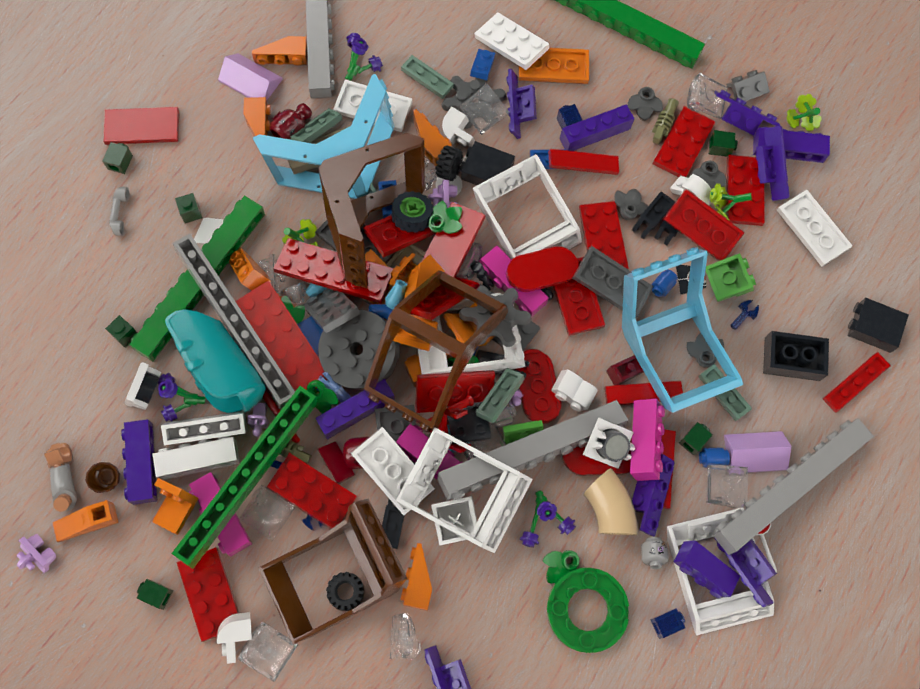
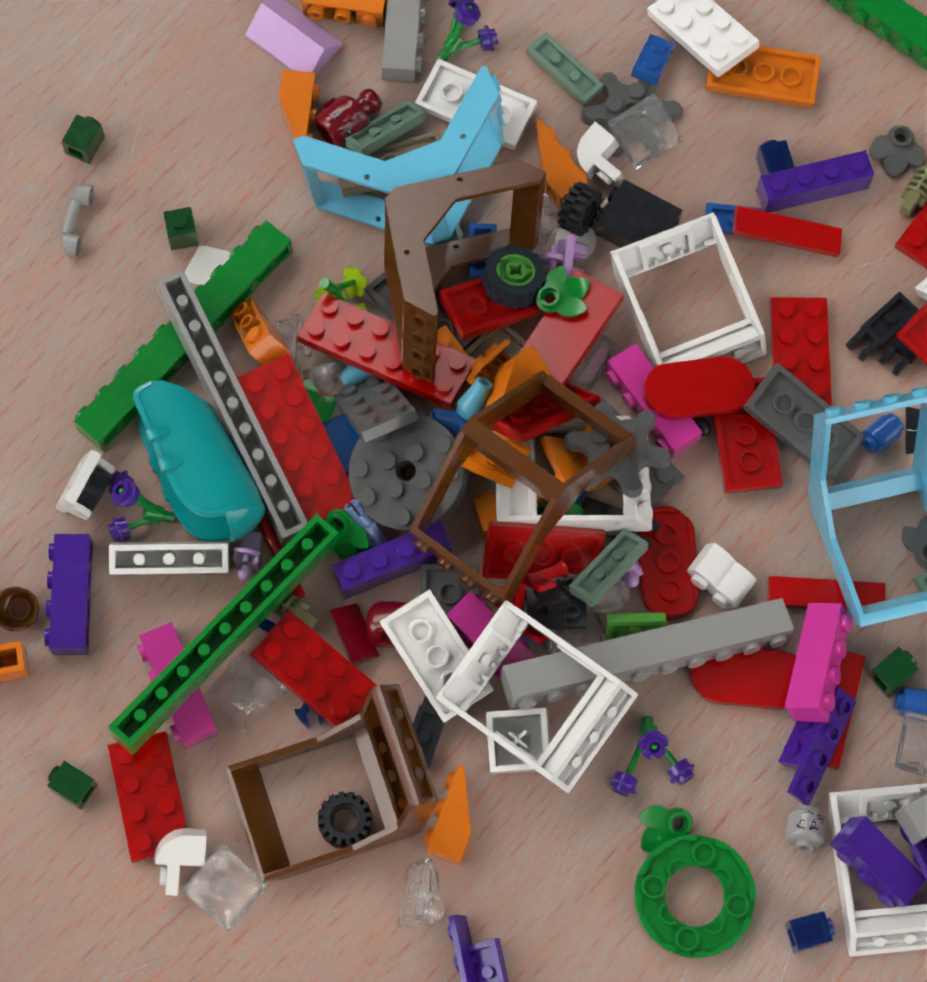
camera: 10 degrees right, 0 degrees up
tile [103,107,179,145] -> none
dark green brick [105,315,138,348] -> none
orange bracket [152,478,199,535] -> none
white brick [153,436,240,480] -> none
black piece [470,260,494,290] -> none
dark purple bracket [506,69,537,139] -> none
piece [583,418,635,469] -> none
tan brick [584,468,638,535] -> none
dark red slope [606,355,644,385] -> none
dark grey plate [614,189,648,220] -> none

